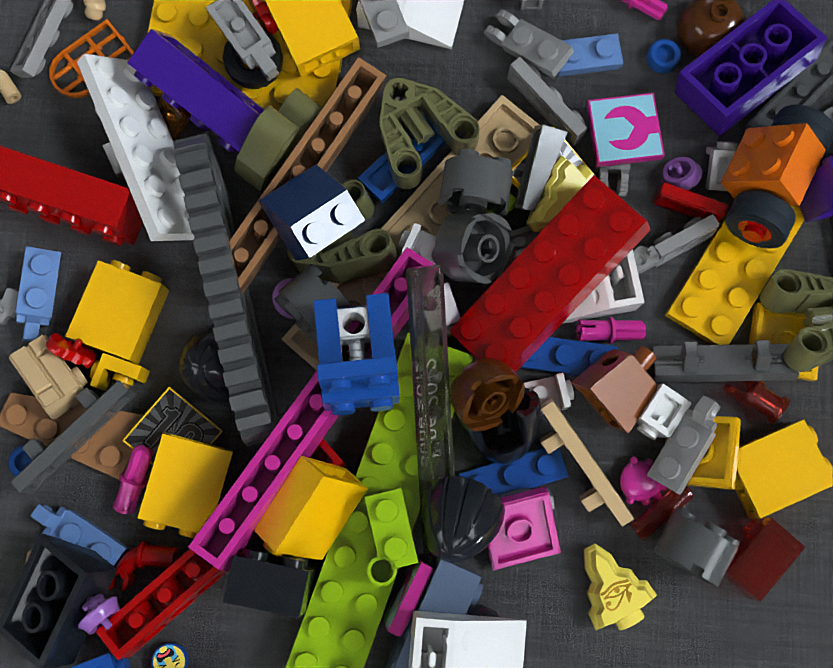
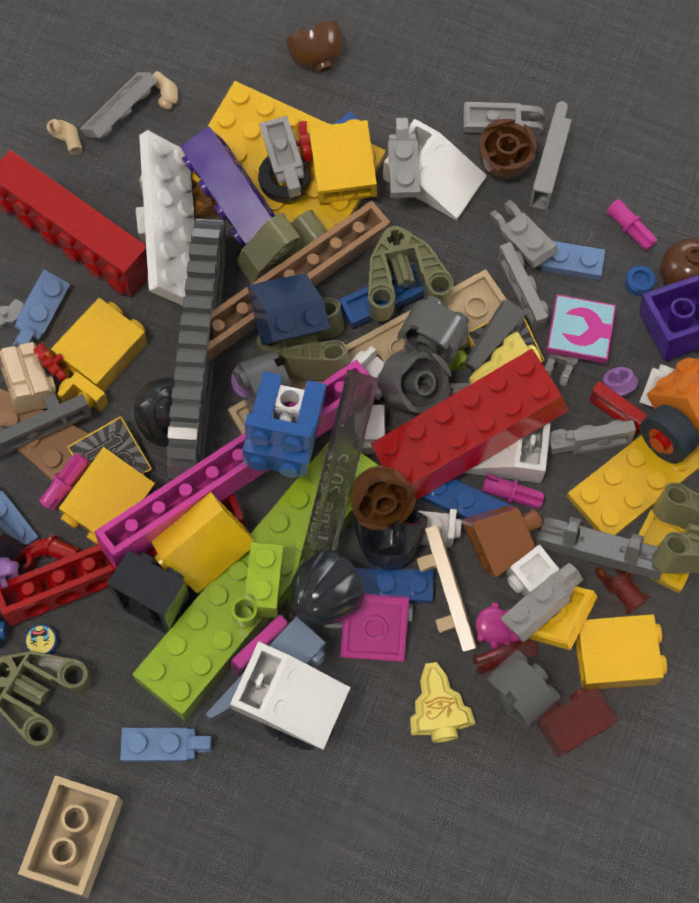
camera: 20 degrees right, 10 degrees down
orange window [49,19,134,98] -> none

